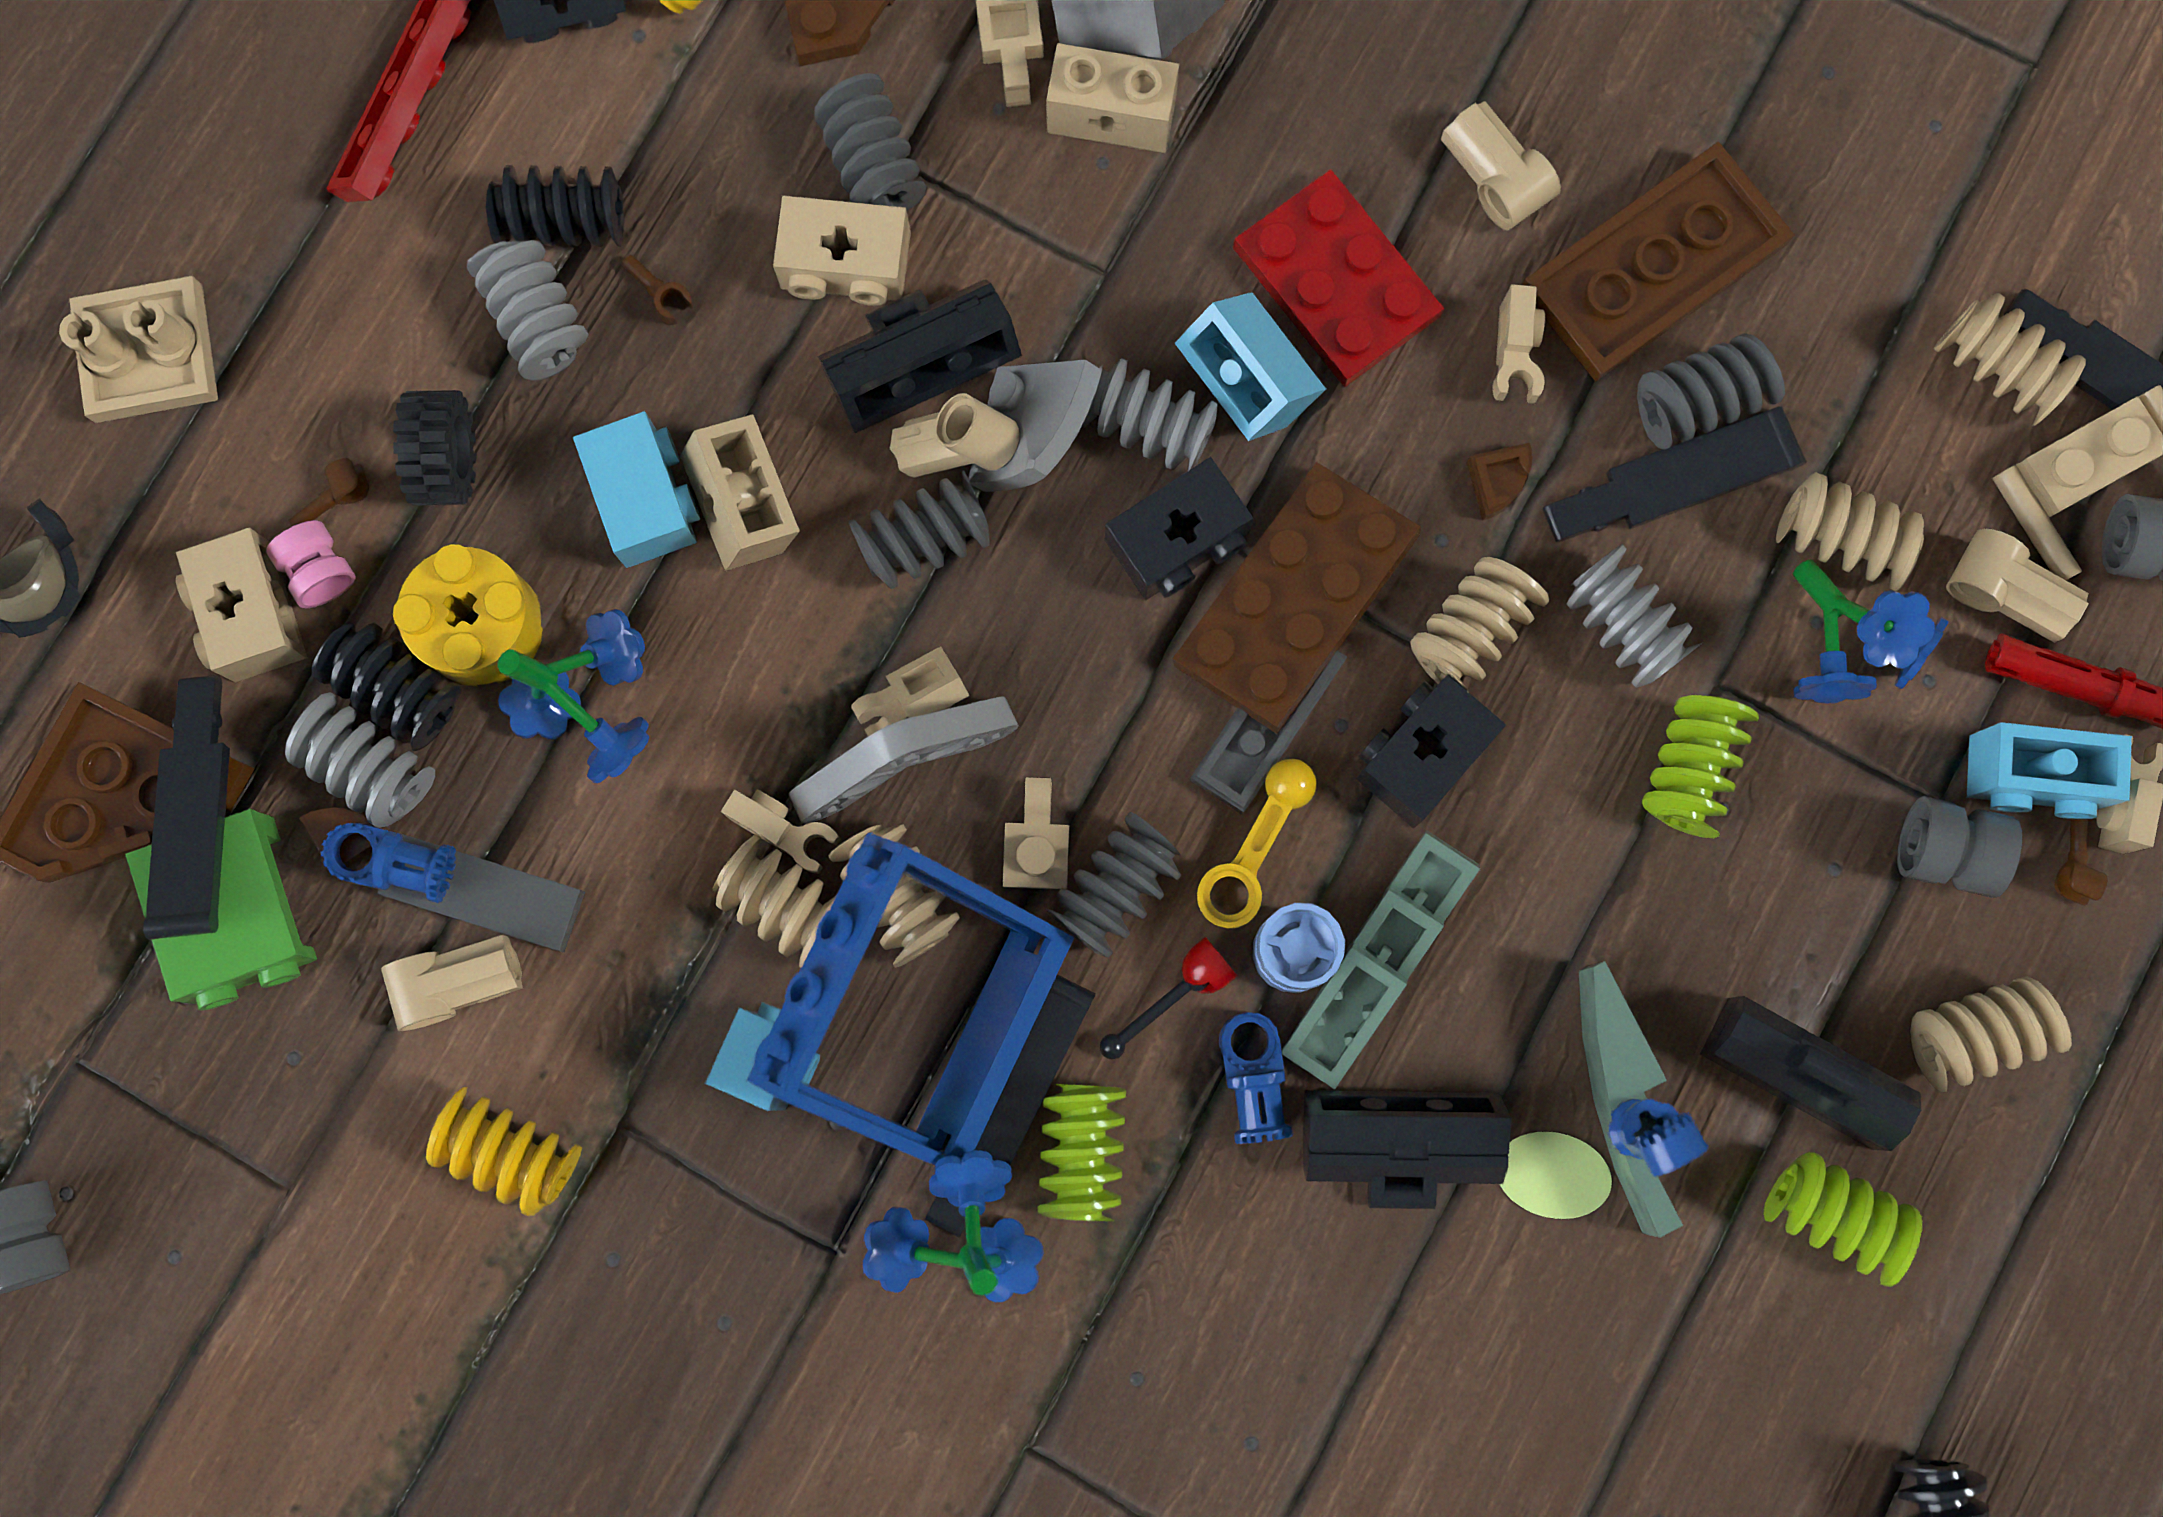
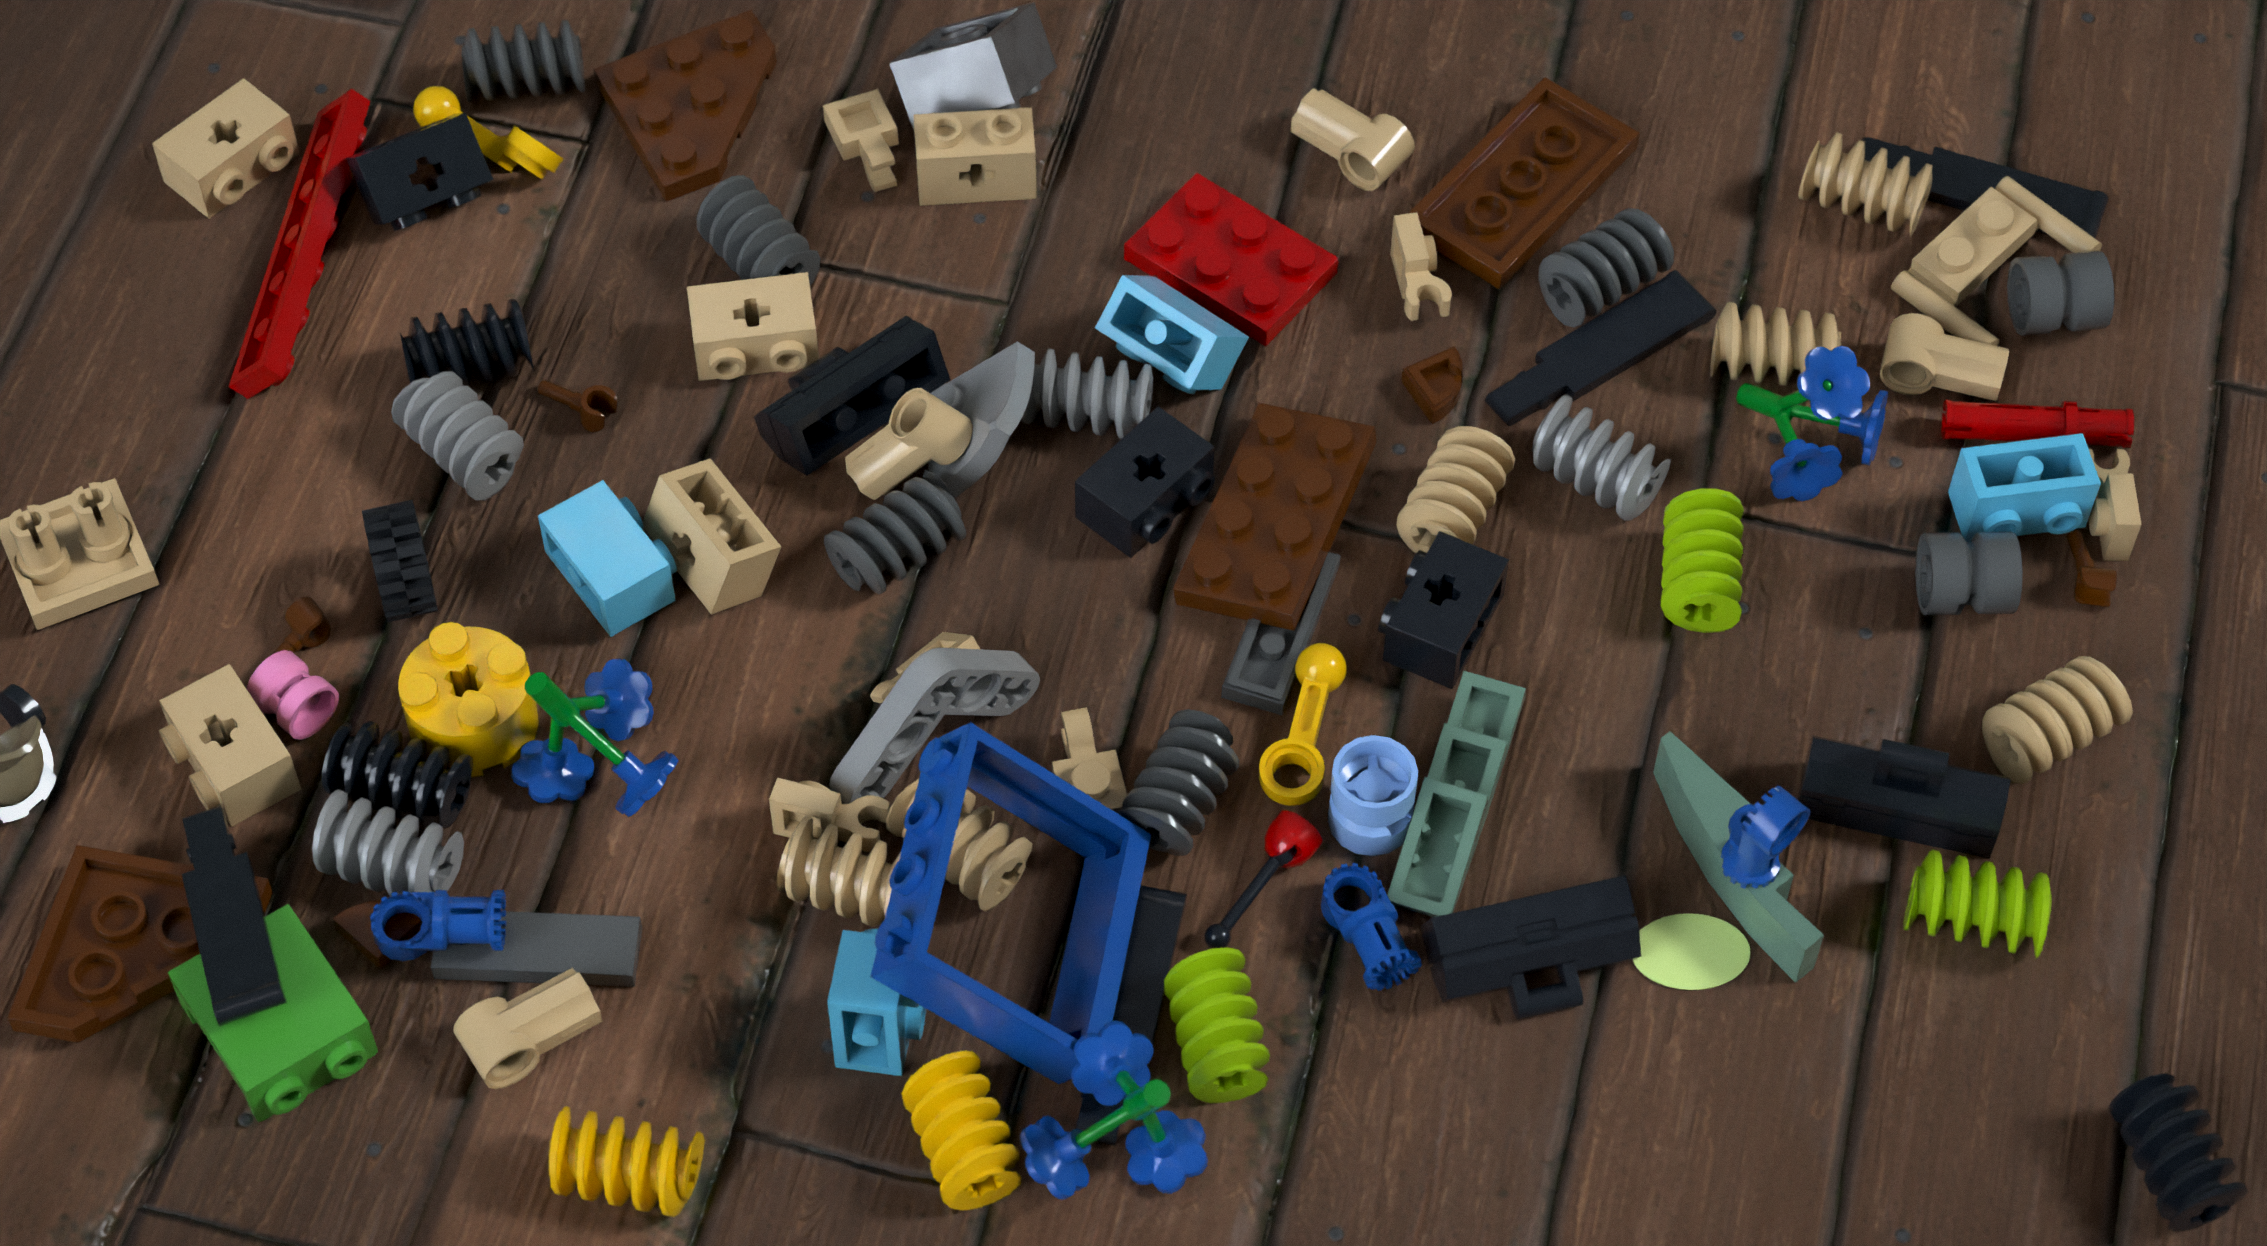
camera: 15 degrees left, 25 degrees down
none -> yellow piece [902,1051,1021,1211]

